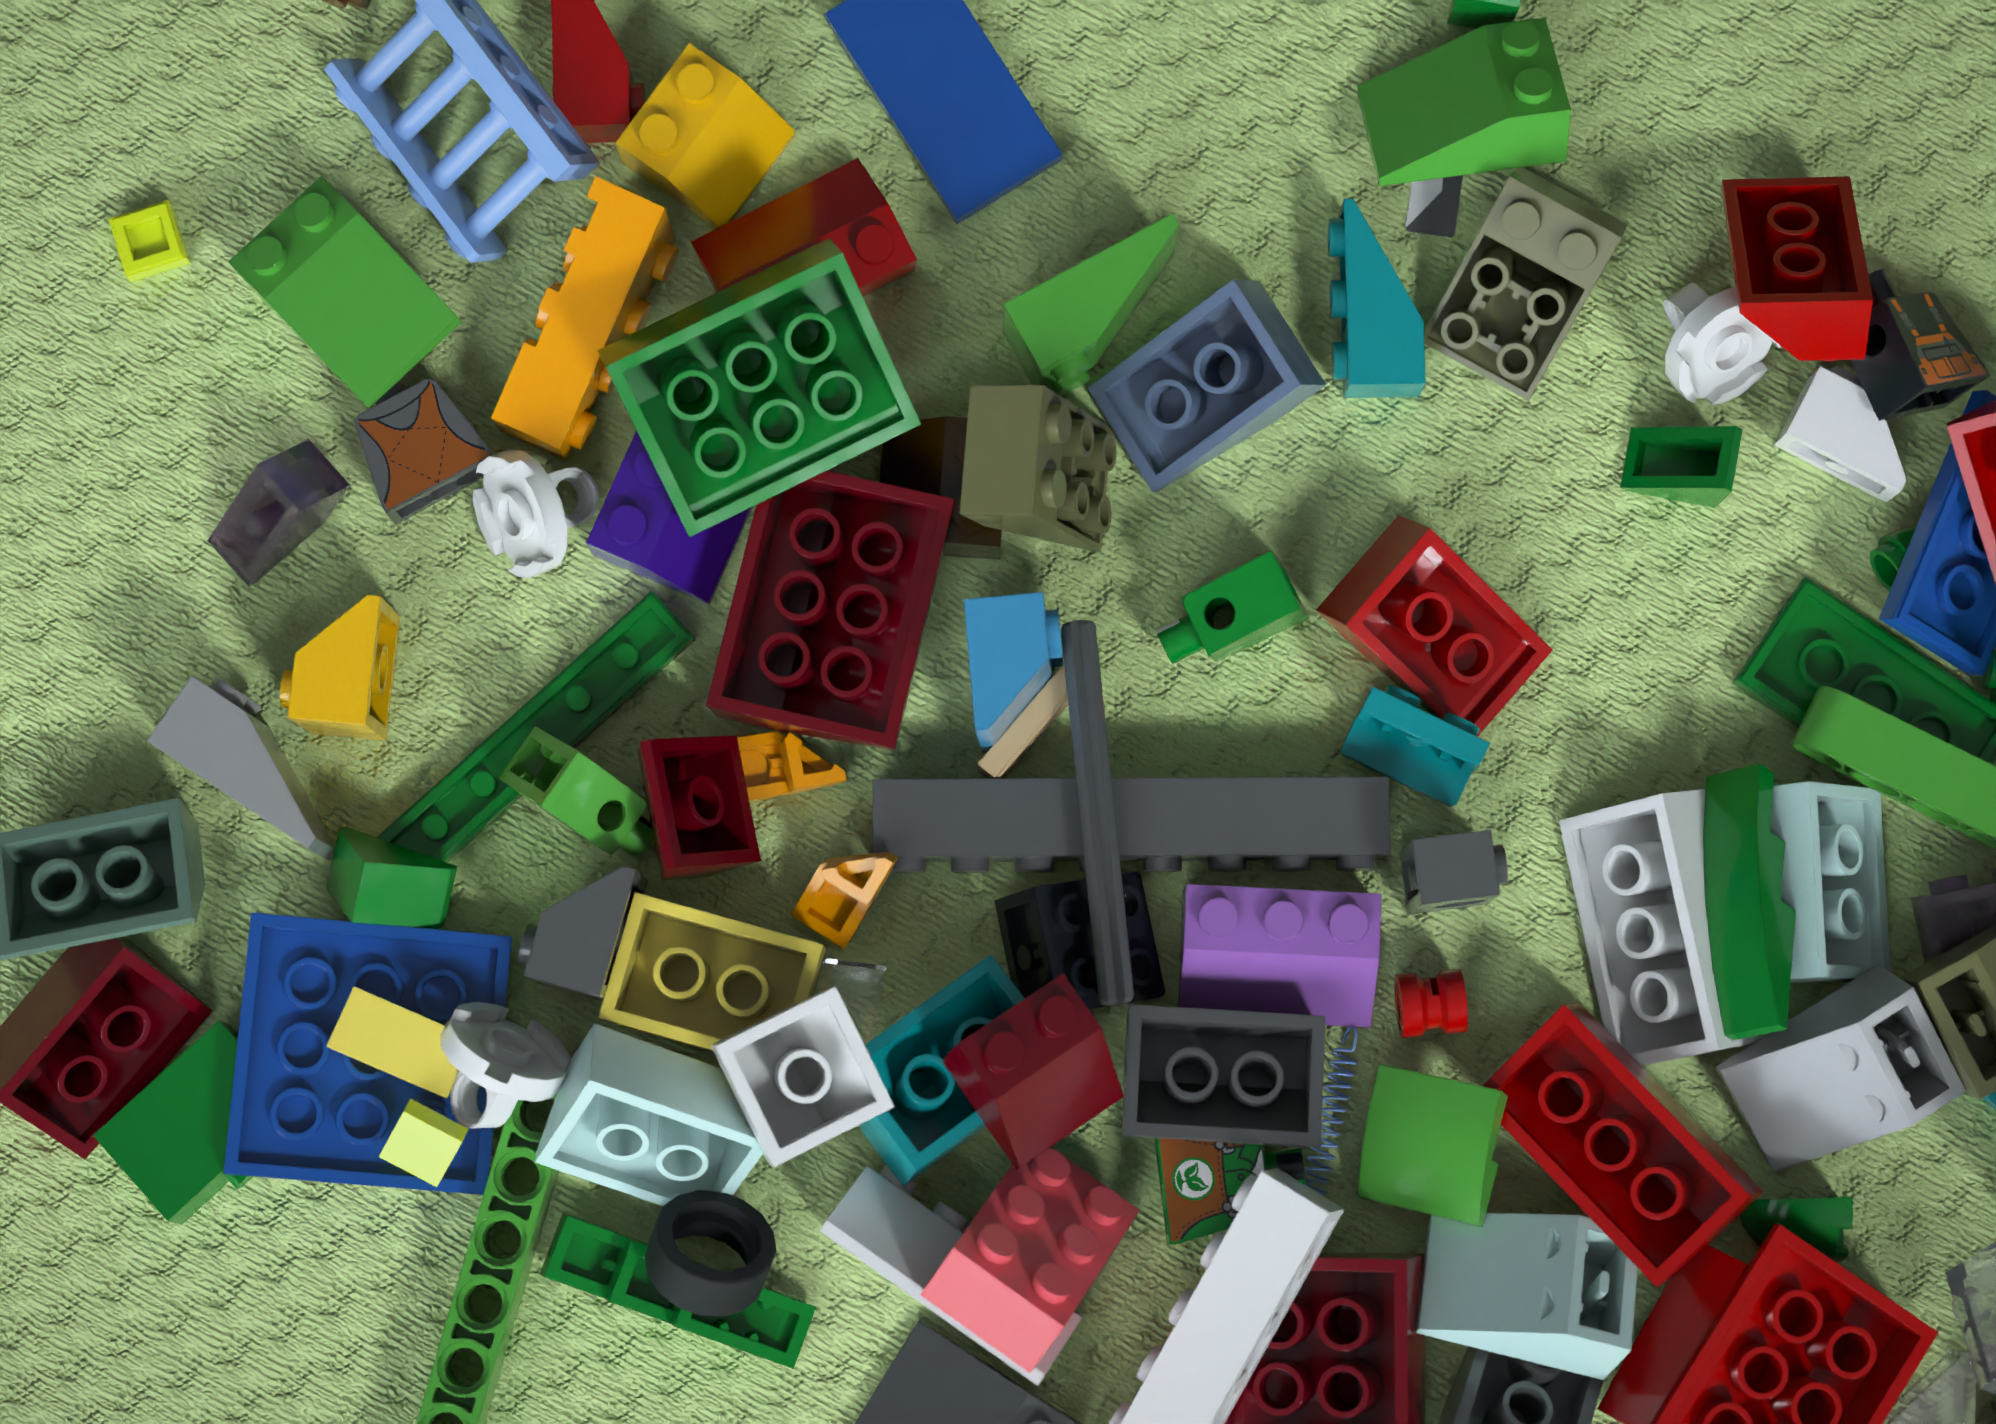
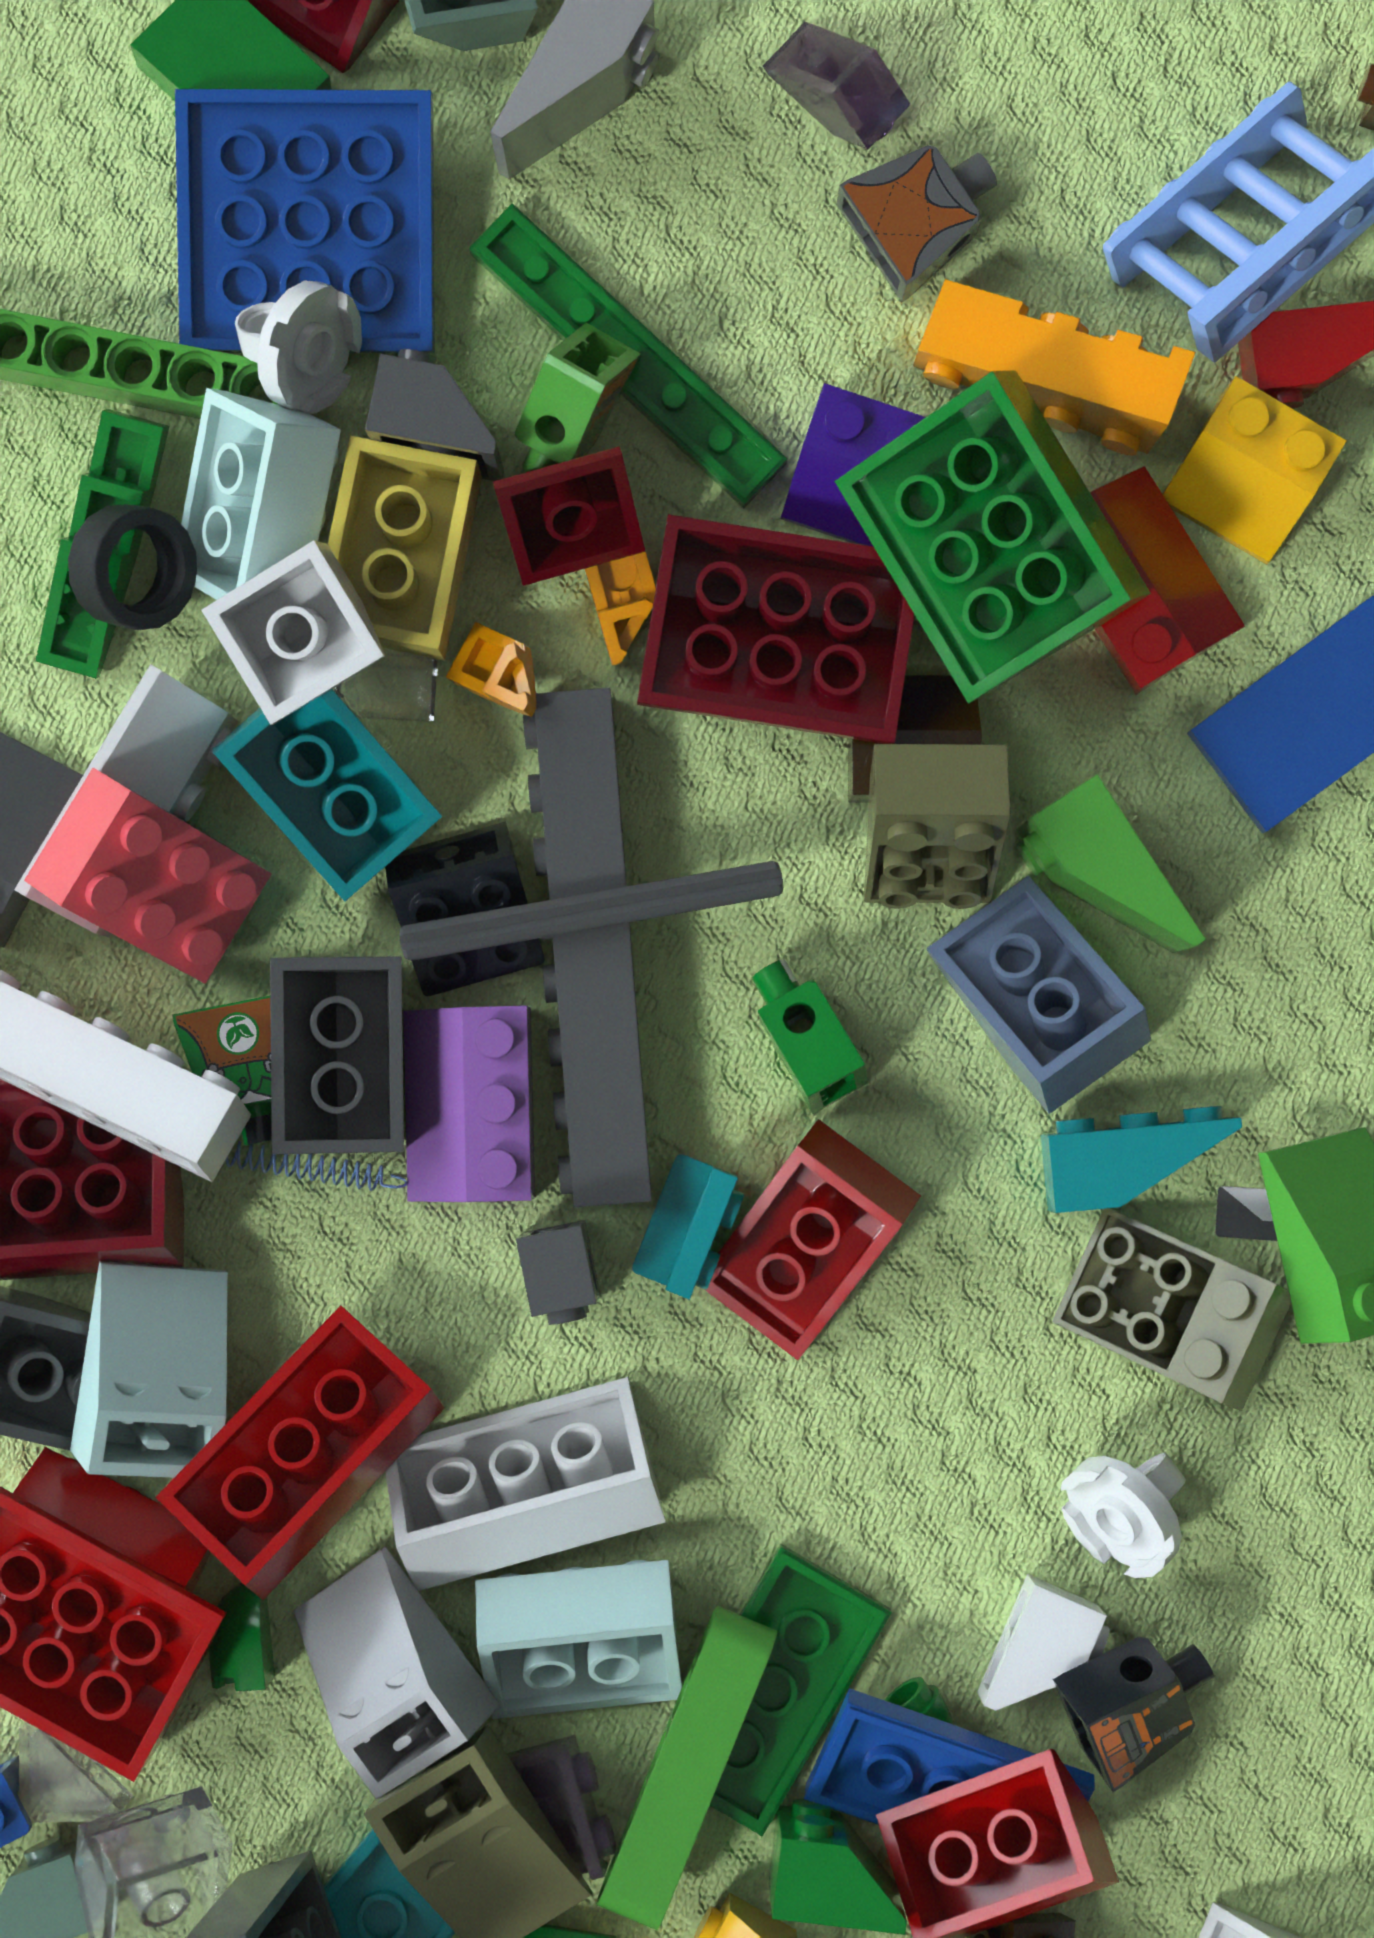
camera: 85 degrees right, 5 degrees up
bright green slope [228,176,461,409] -> none
yellow slope [280,595,400,741] -> none
green slope [326,826,457,929] -> none
light yellow tile [326,986,459,1099] -> none
neon yellow tile [379,1099,469,1187] -> none
white tile [473,449,599,578] -> none
dark red slope [942,973,1124,1170] -> none
dark azure slope [964,592,1064,754] -> none
tan tile [978,667,1068,779] -> none
bright green slope [1358,1064,1508,1227] -> none
red wheel [1394,969,1468,1038] -> none
green slope [1620,426,1743,508] -> none
green slope [1703,763,1796,1041] -> none
red slope [1721,176,1873,361] -> none

